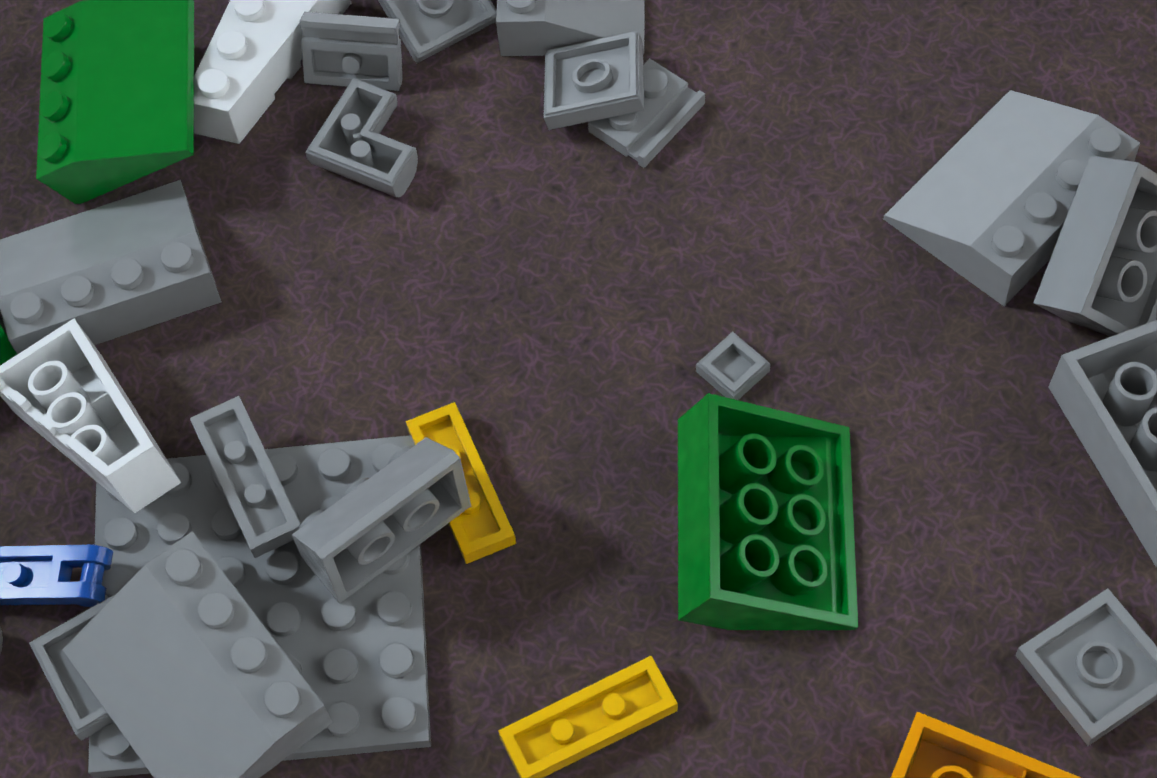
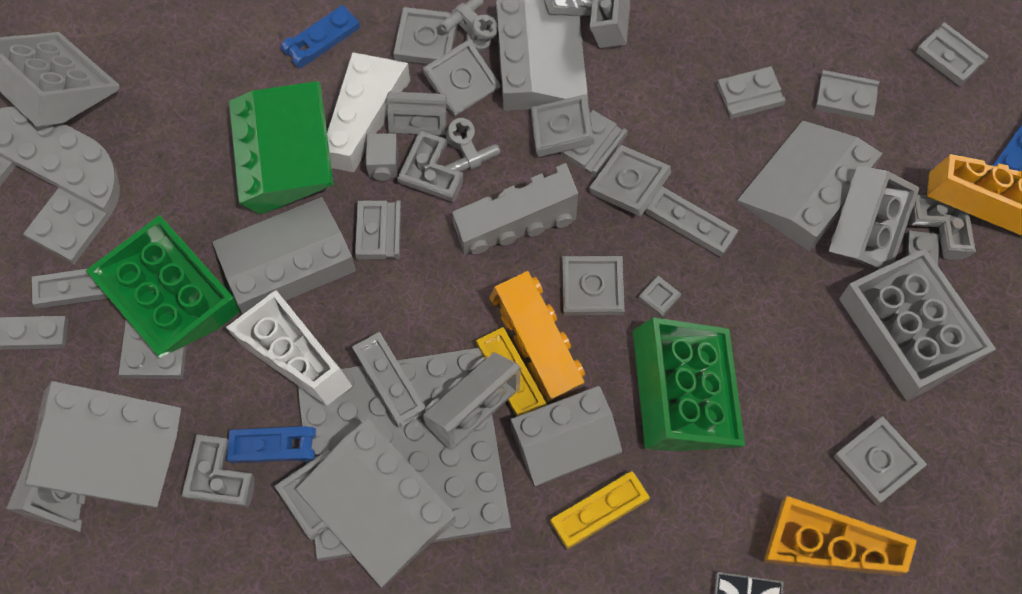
camera: 10 degrees left, 5 degrees up
none -> light grey plate [355,201,401,259]
none -> light grey brick [366,133,398,181]
none -> light grey piece [445,118,500,172]
none -> light grey wedge [452,163,578,254]
none -> light orange wedge [489,271,585,402]
none -> light grey slope [511,386,623,487]
none -> light grey tile [562,256,625,315]
none -> light grey plate [589,145,671,217]
none -> light grey plate [646,186,739,258]
none -> light grey plate [717,66,786,119]
none -> light grey plate [815,70,879,121]

